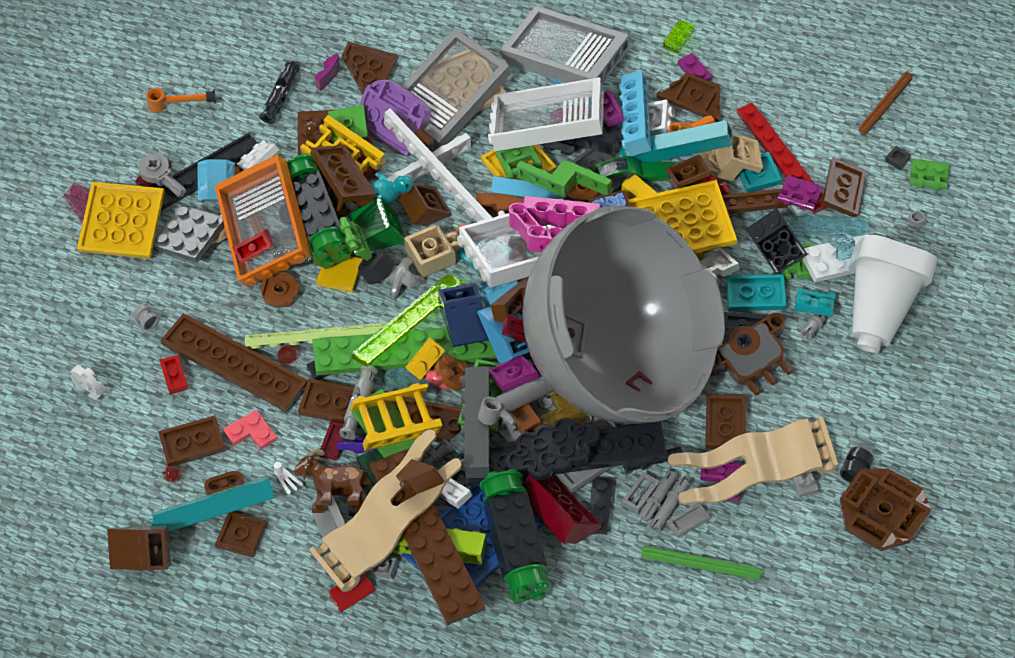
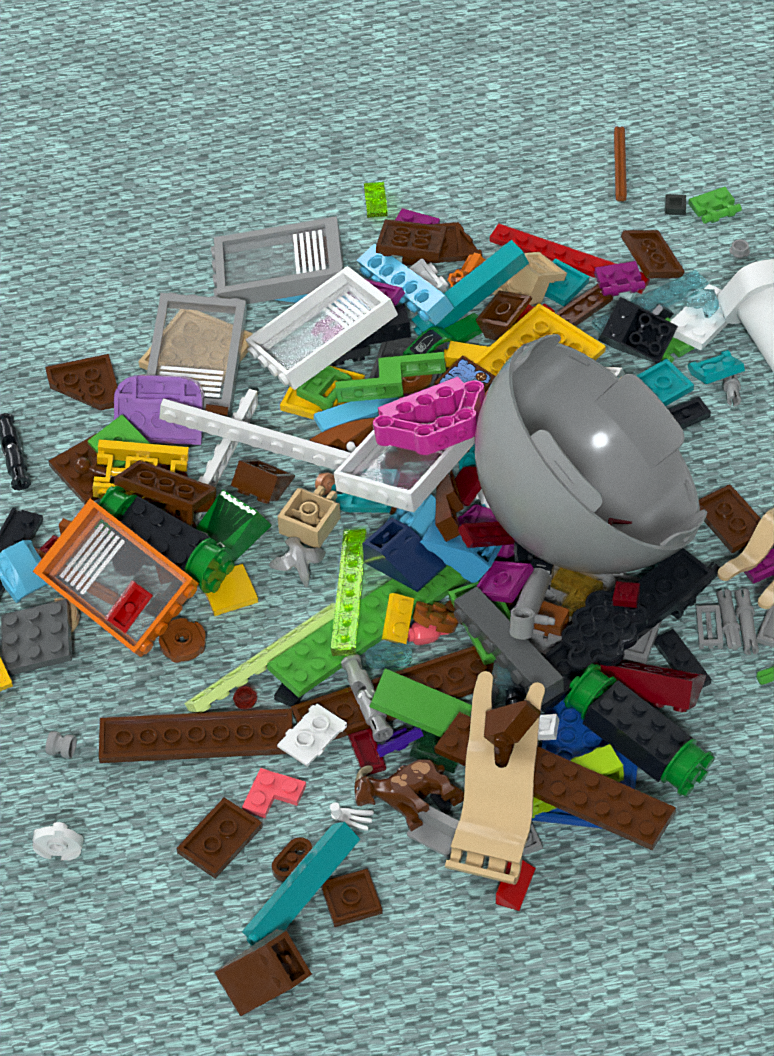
camera: 35 degrees left, 5 degrees down
red plate [159,355,188,395] -> none
clear red plate [162,466,181,483] -> none
white plate [237,140,279,170] -> none
magenta slope [315,53,340,91] -> none
bright green plate [339,217,372,261] -> none
yellow fence [350,383,443,451] -> none
black tyre [358,249,394,284] -> none
teal animal [371,172,414,205] -> none
piece [710,313,792,396] -> none
none -> white piece [277,704,347,767]
none -> reddish brown plate [376,219,447,262]
none -> dark red plate [612,581,640,608]
none -> black tile [651,304,674,319]

